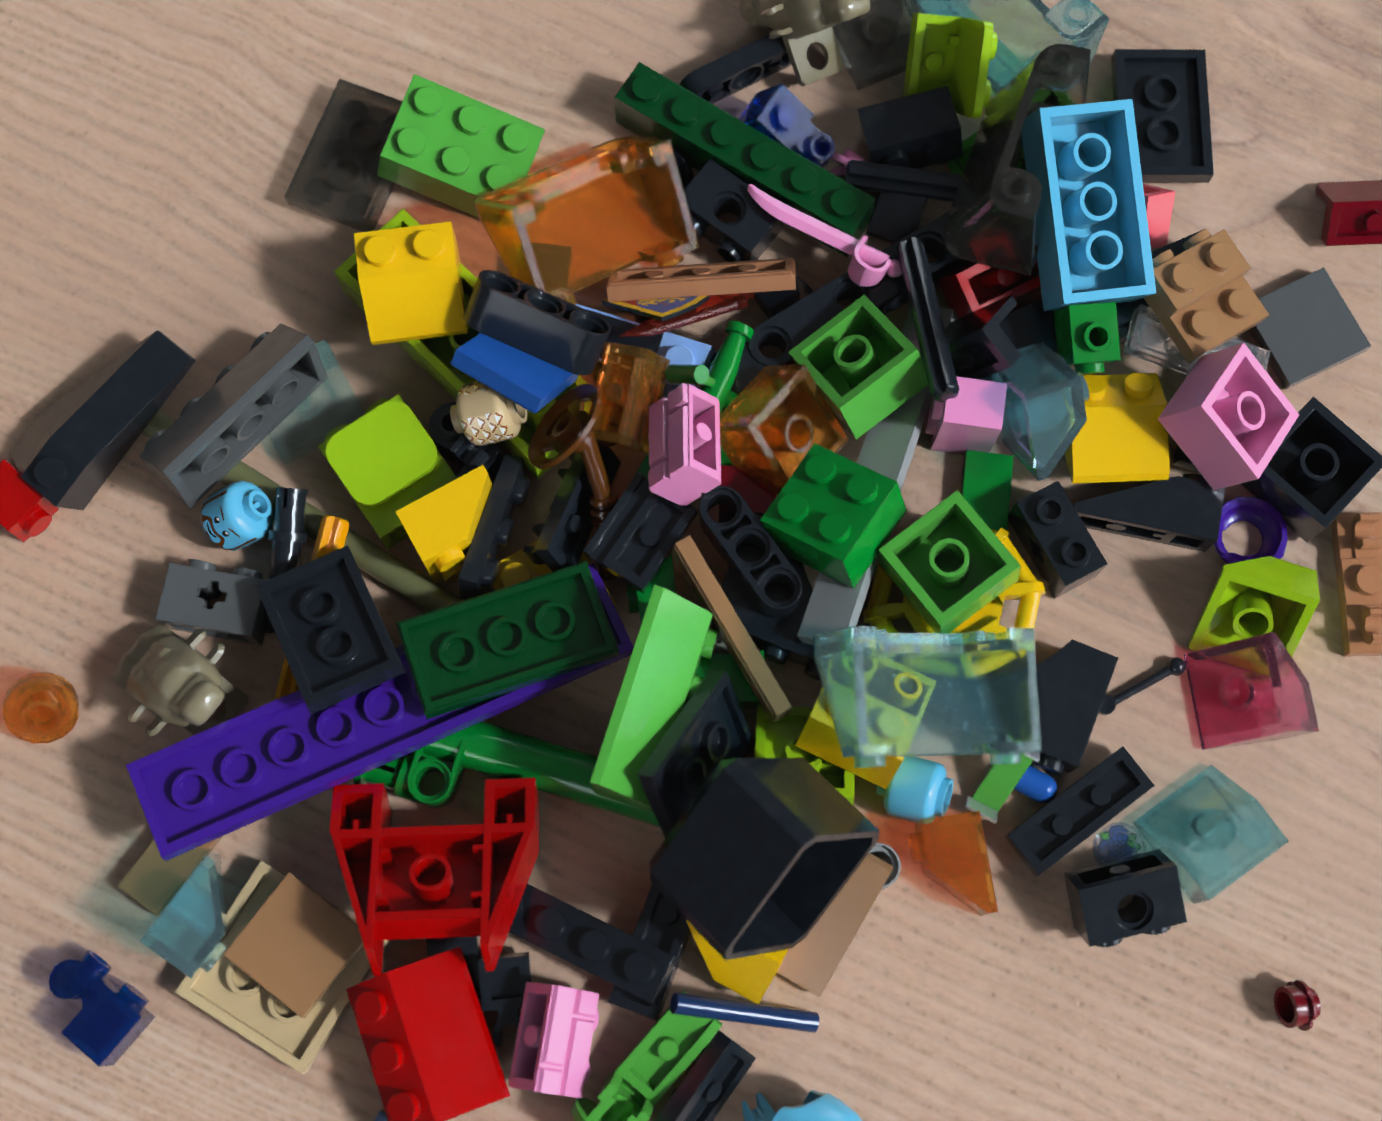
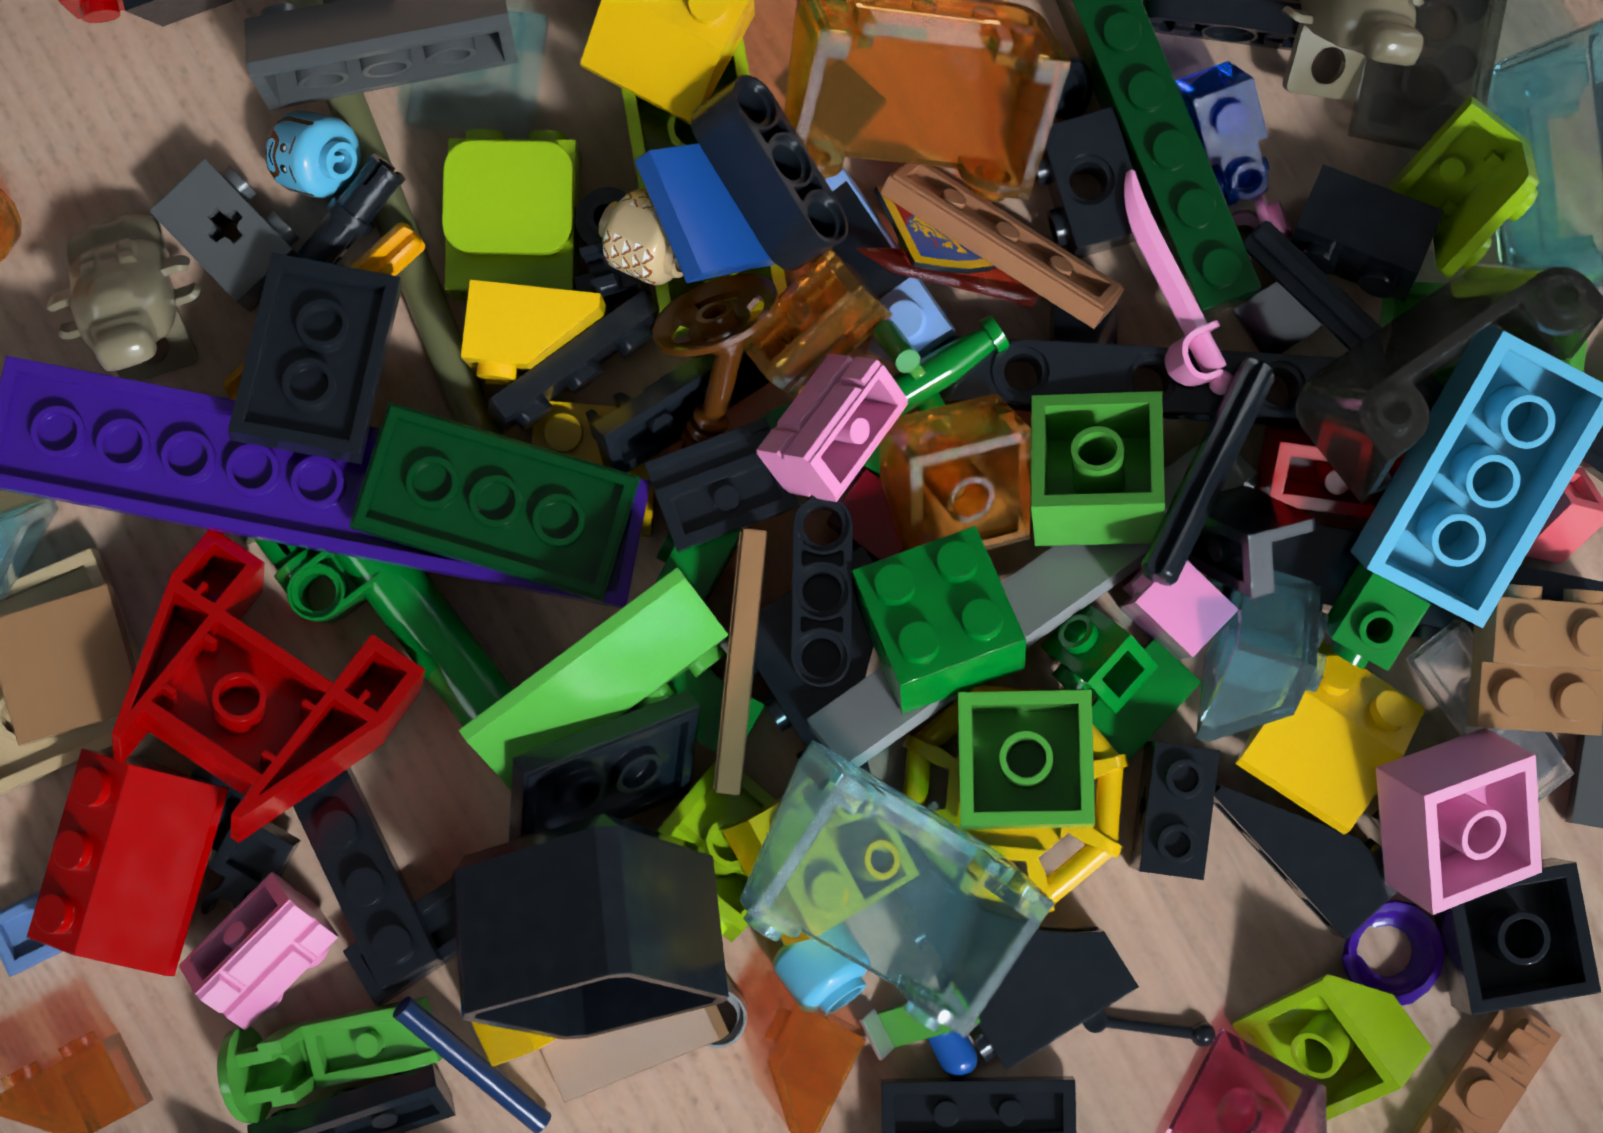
camera: 40 degrees right, 10 degrees up
none -> green brick [1041,604,1159,714]

